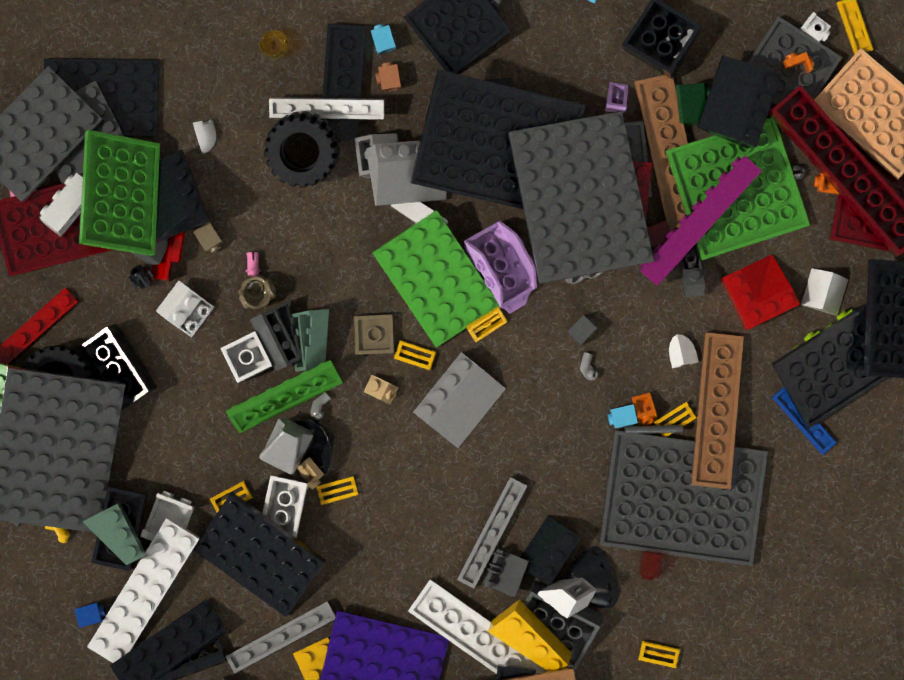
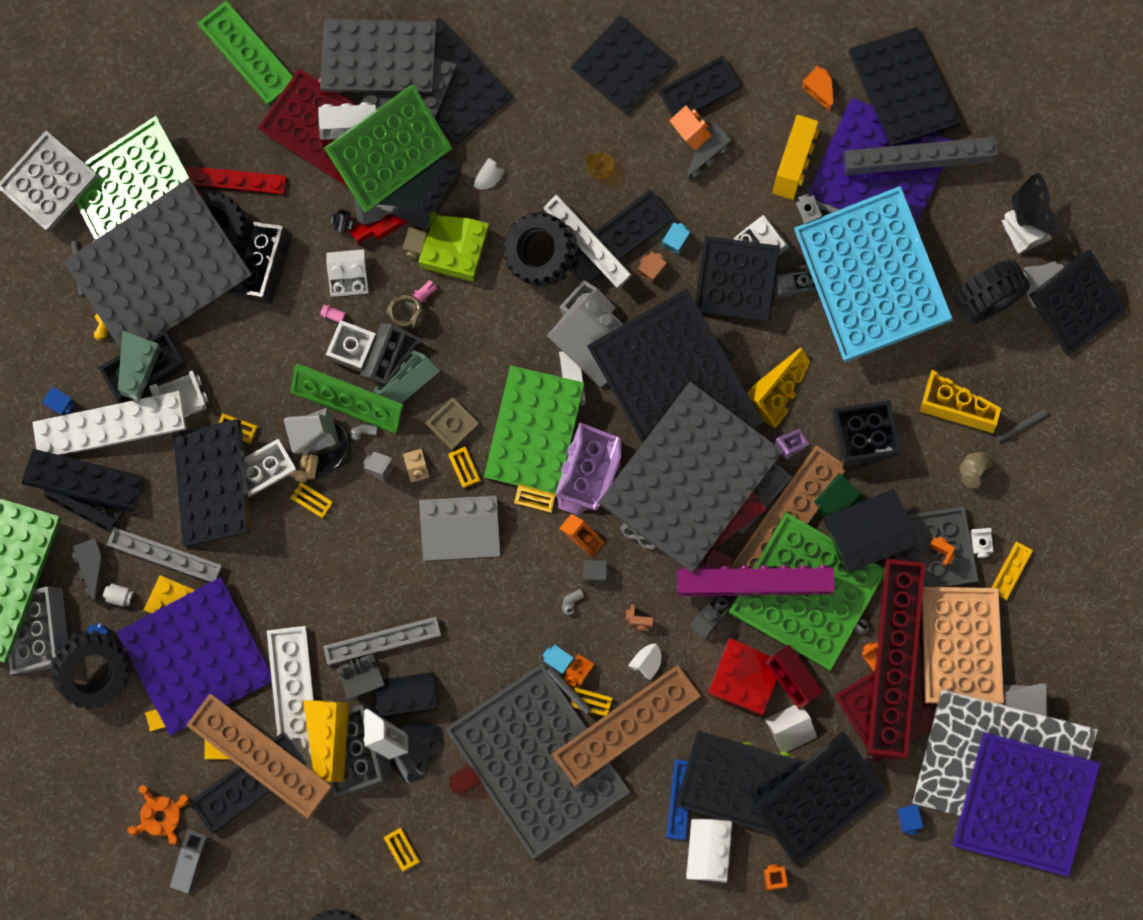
camera: 50 degrees right, 10 degrees down
none -> bright pink pin [320,304,346,322]
none -> light grey slope [363,452,394,482]
none -> lime slope [419,215,489,282]
none -> orange slope [559,514,605,557]
none -> nougat bracket [626,604,653,631]
none -> white slope [686,820,732,883]
none -> yellow wedge [747,348,810,428]
none -> dark red brick [765,644,823,710]

